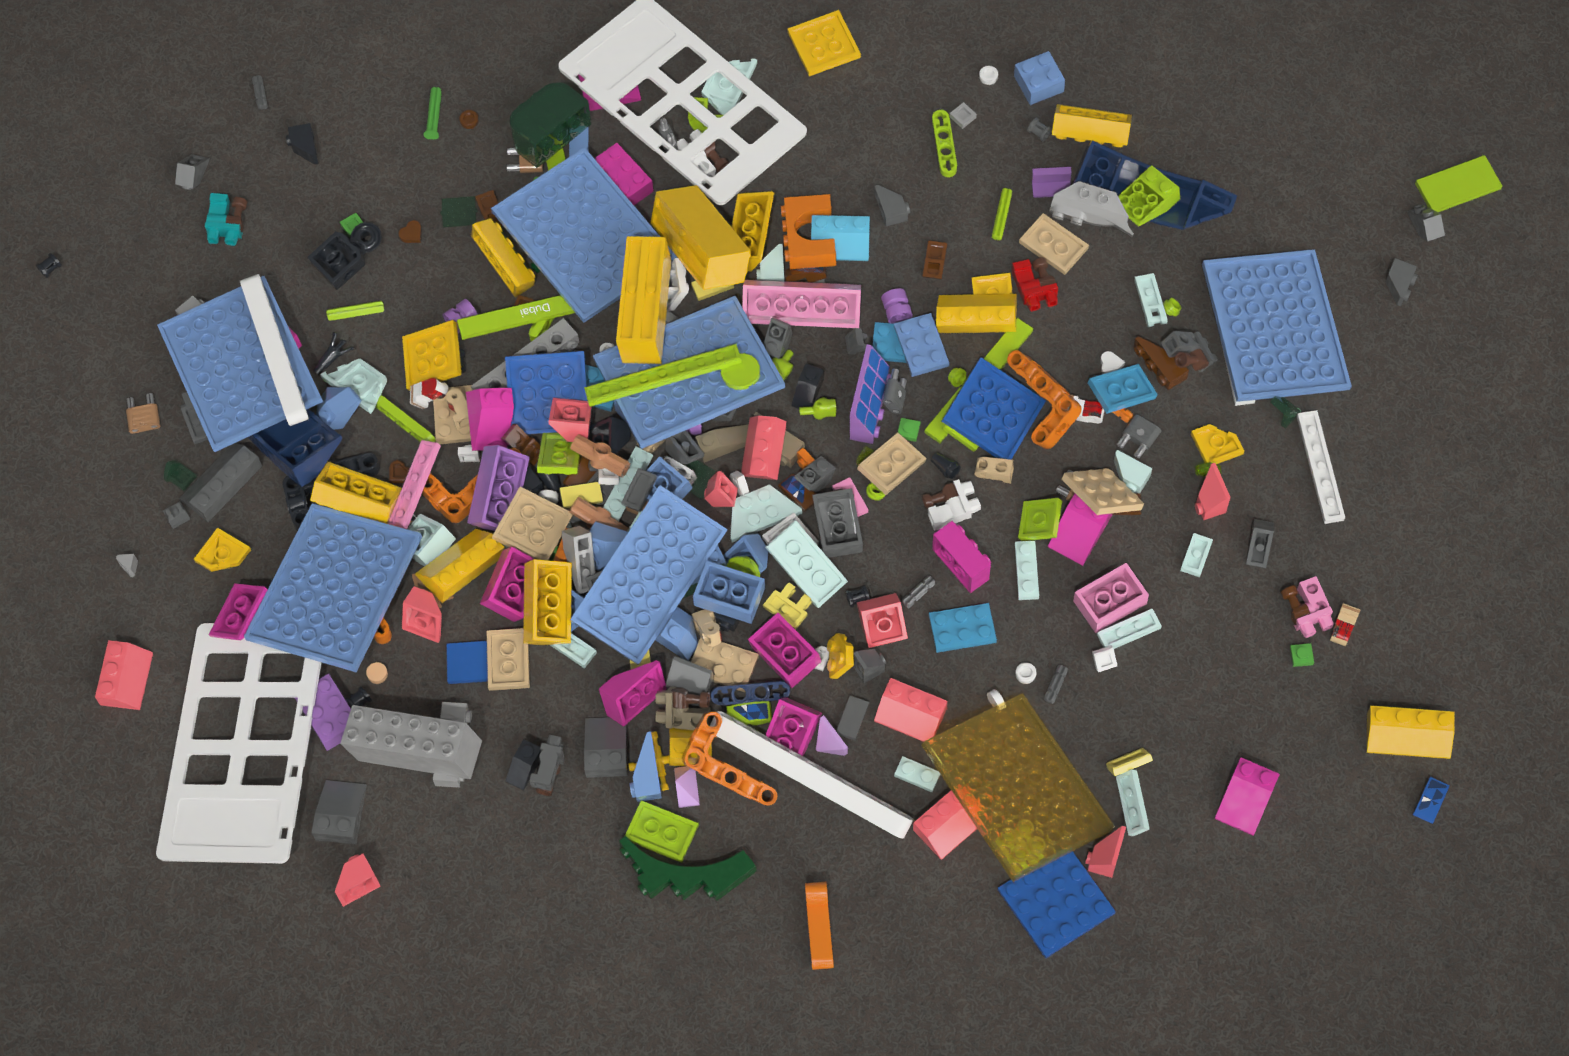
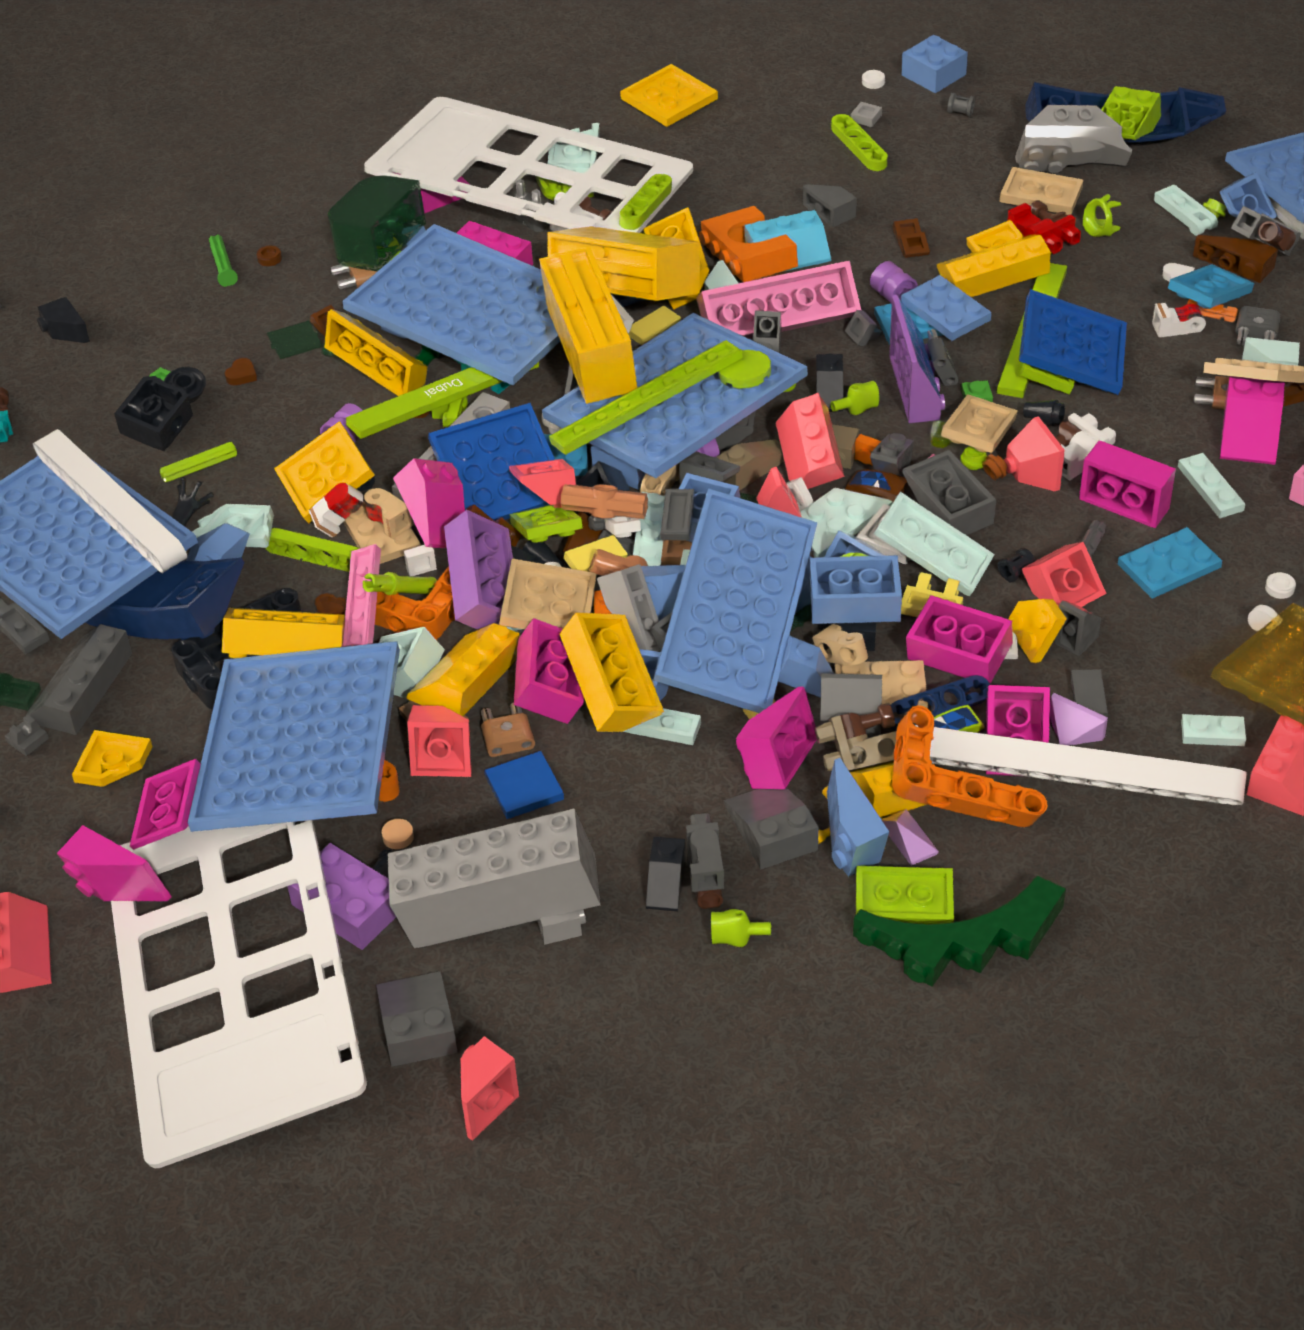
camera: 20 degrees left, 20 degrees down
tan plate [487,628,530,691] -> none
orange beam [805,881,834,970] -> none
coral slope [874,678,948,745] -> none
lime plate [948,368,966,387] -> none
tan leg [975,457,1014,484] -> none
lime axle [992,188,1012,240] -> none
orange beam [1007,350,1082,449] -> none
lime plate [1018,498,1062,541] -> none
medium lavender panel [1032,167,1071,198] -> none
yellow slope [1052,104,1132,147] -> none
none -> dark pink slope [57,825,172,901]
none -> lime pin [363,572,437,595]
none -> medium nougat piece [481,702,535,757]
none -> lime beam [619,174,672,230]
none -> lime piece [711,909,771,947]
none -> dark orange plate [982,454,1007,480]
none -> coral slope [1004,416,1065,491]
none -> lime piece [1083,194,1121,237]
none -> medium blue slope [1220,172,1278,219]

